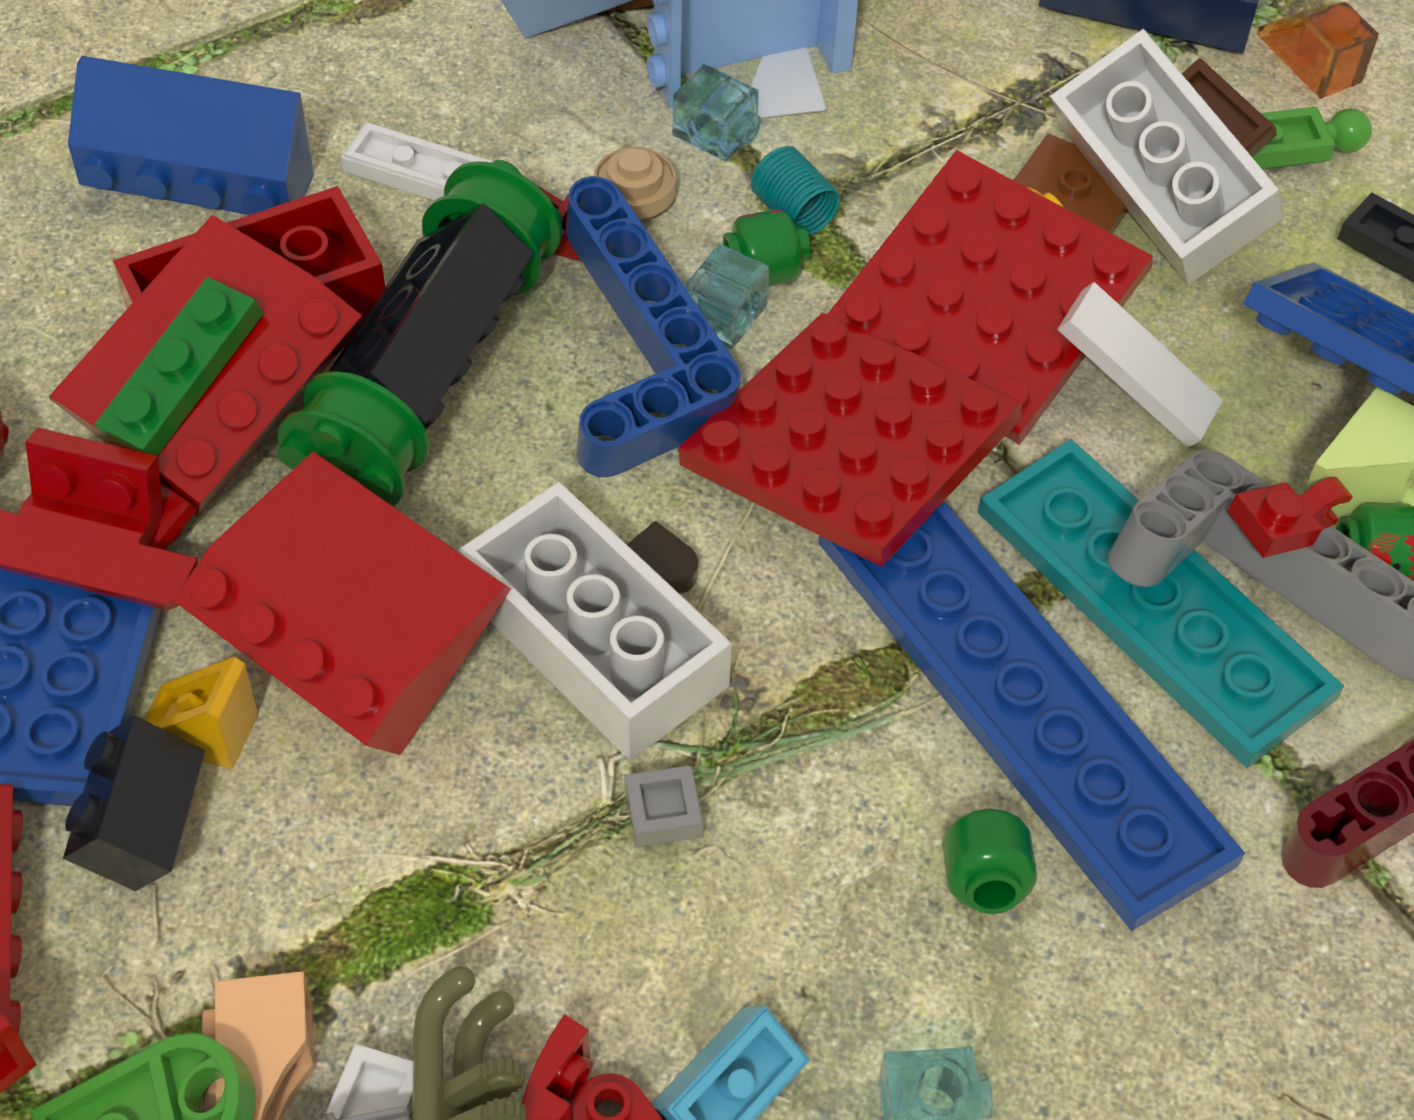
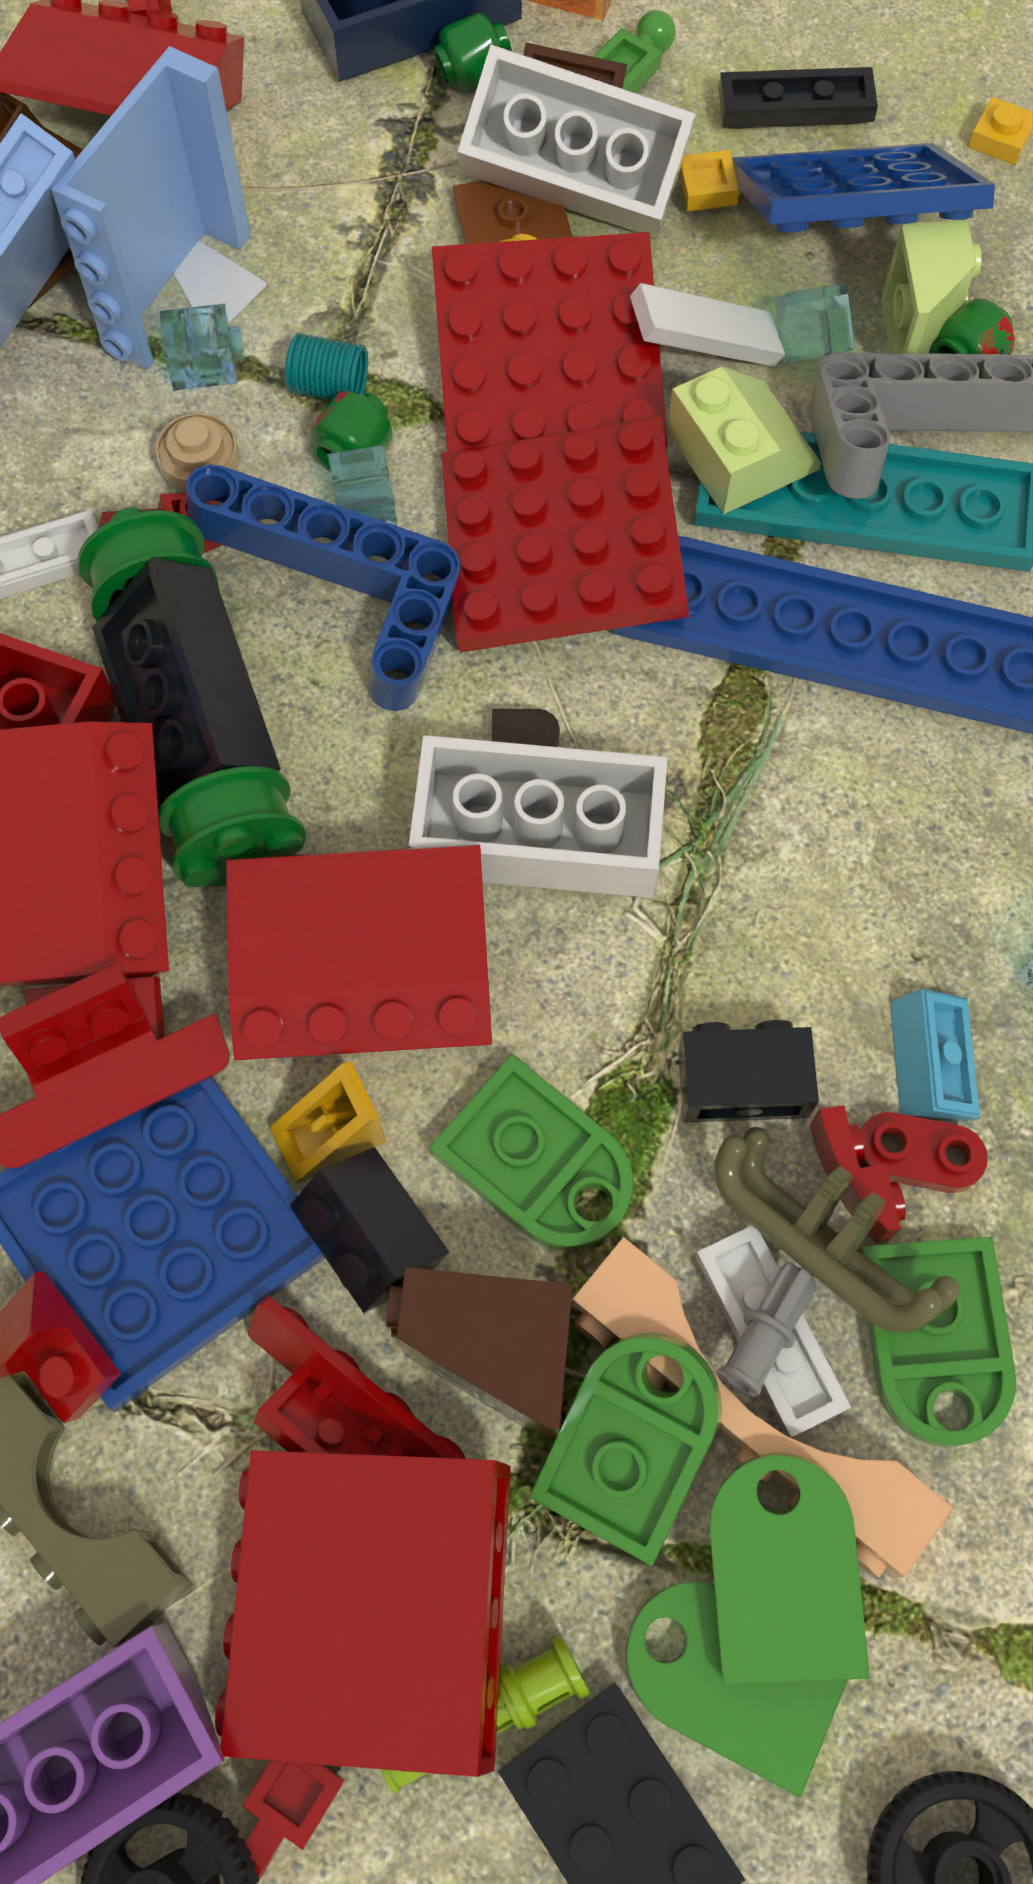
camera: 40 degrees left, 15 degrees up
green plate [94,277,264,456] -> none
light grey plate [624,765,703,847] -> none
green head [942,808,1037,914] -> none
red plate [1227,477,1353,558] -> none
none -> reddish brown slope [386,1267,573,1441]
none -> bright green tile [428,1054,633,1251]
none -> green head [433,11,512,94]
none -> yellowish green slope [667,366,822,515]
none -> yellow plate [678,150,740,212]
none -> black brick [678,1020,819,1123]
none -> clear light blue panel [773,282,855,364]

